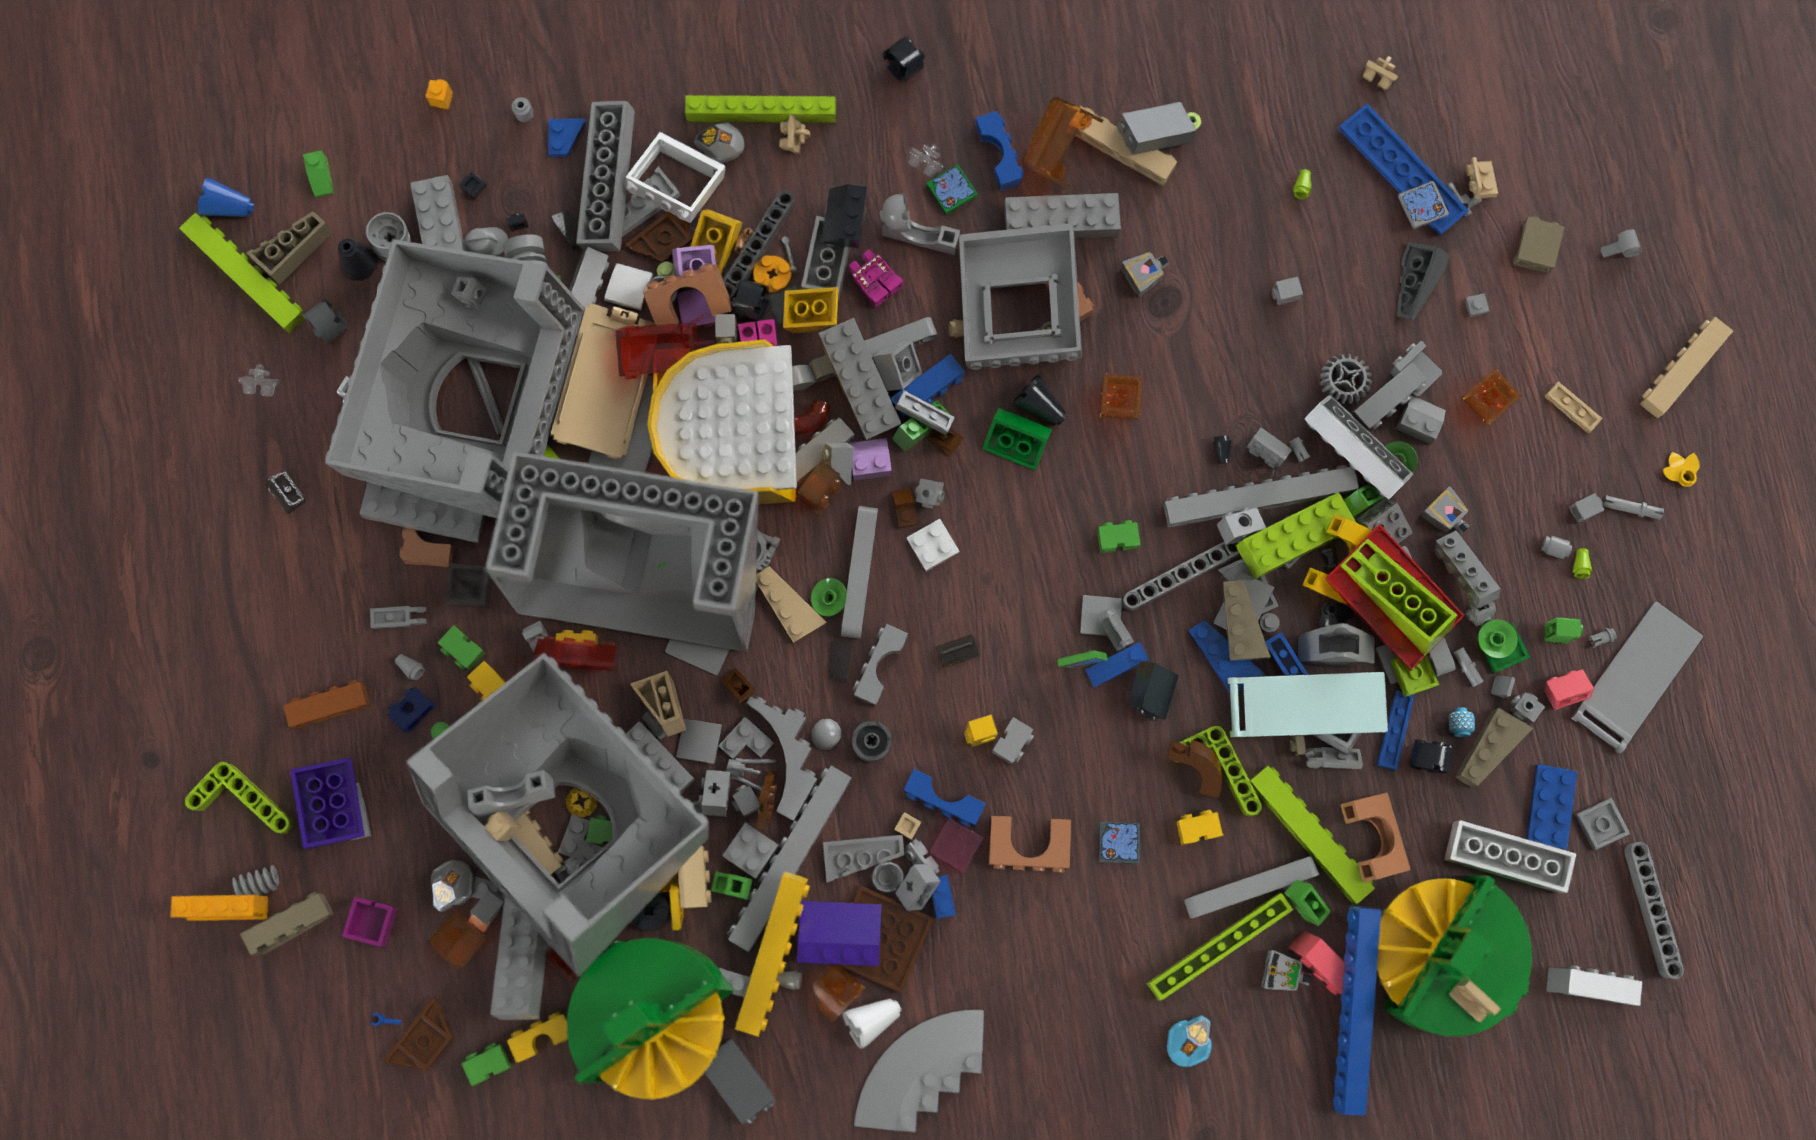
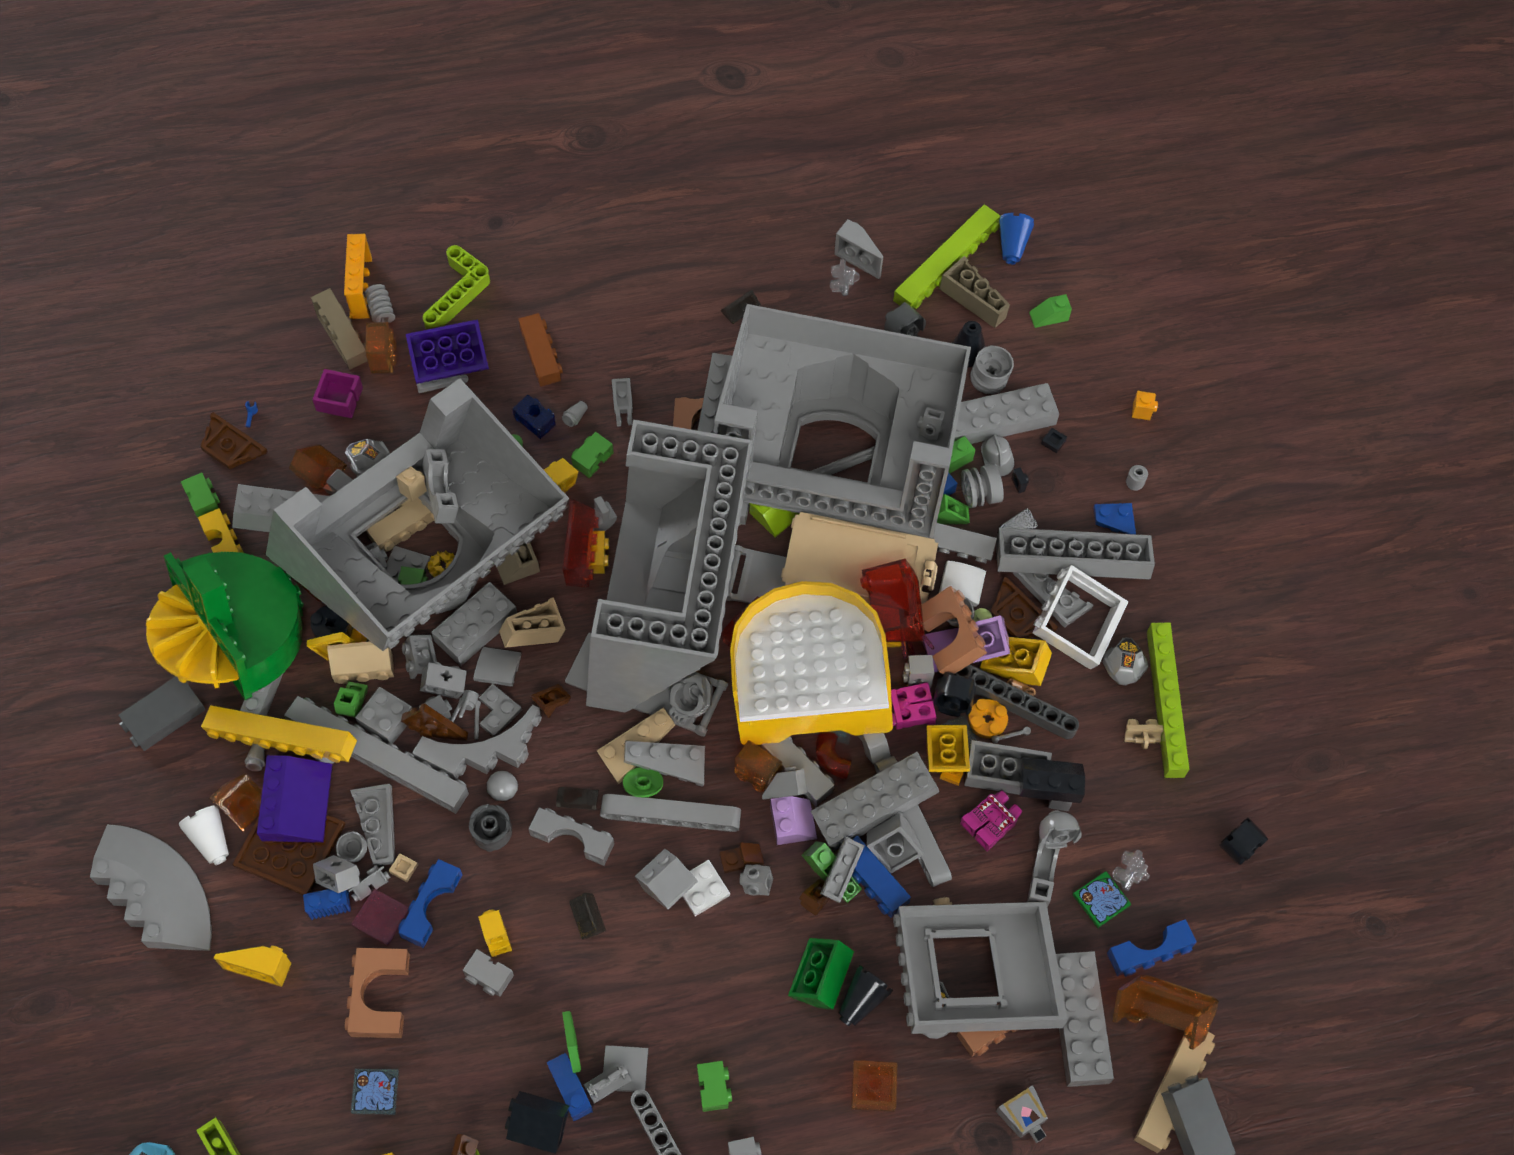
camera: 90 degrees right, 15 degrees down
none -> yellow slope [214,945,291,987]
none -> clear orange brick [366,322,397,374]
none -> light grey wing [624,741,705,787]
none -> light grey slope [635,849,698,909]
none -> light grey slope [834,219,883,279]

